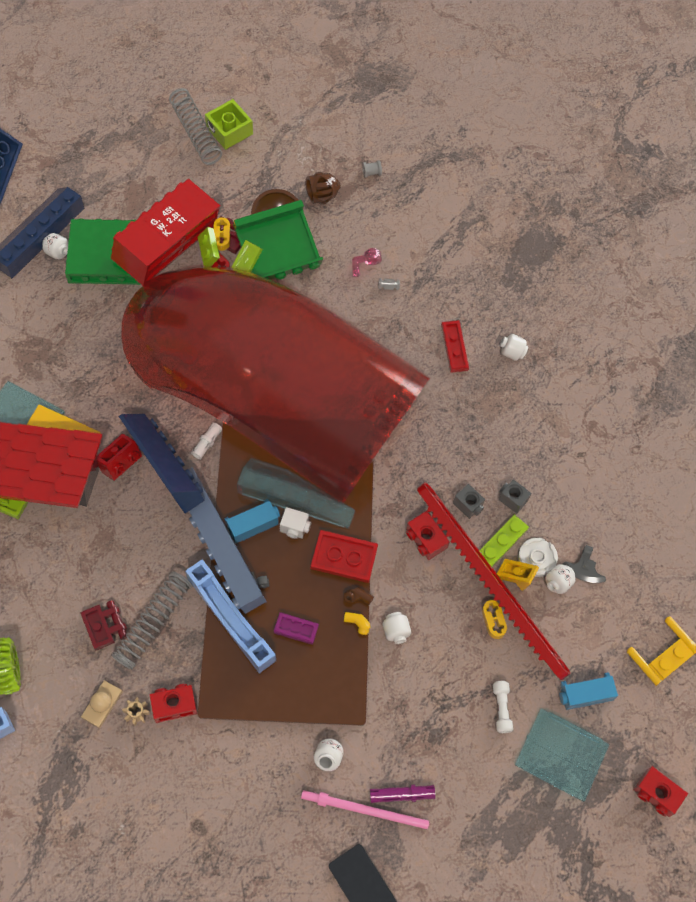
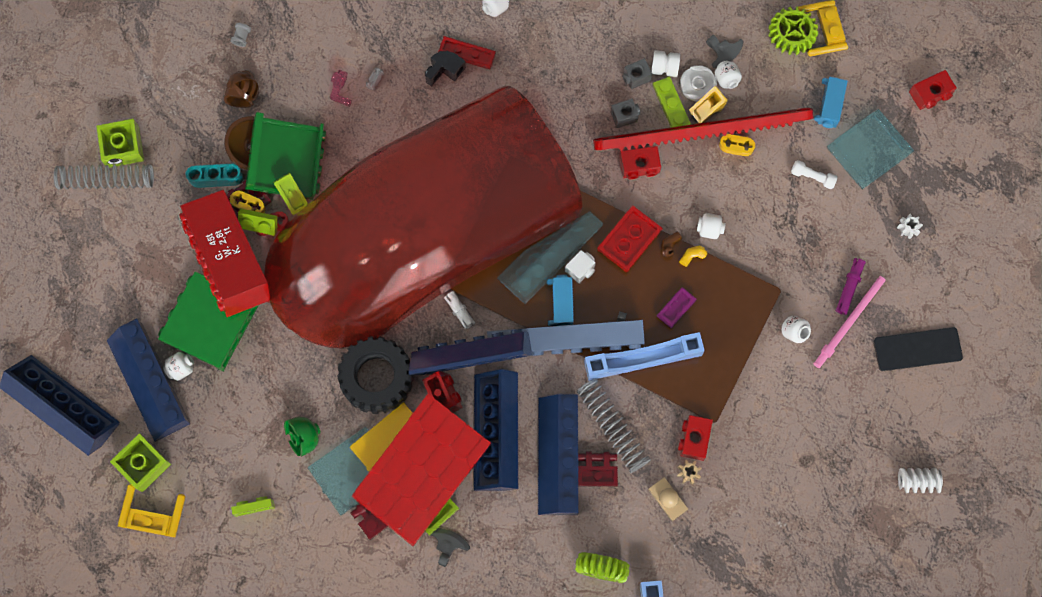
camera: 60 degrees left, 10 degrees up
none -> teal beam [185,164,244,188]
none -> green cylinder [284,416,320,457]
none -> black tyre [337,336,414,414]
none -> black brick [425,51,466,87]
none -> dark blue slope [474,369,518,491]
none -> dark blue slope [538,394,579,515]
none -> white wheel [651,50,680,77]
none -> lime gear [768,6,818,56]
none -> white gear [897,214,923,239]

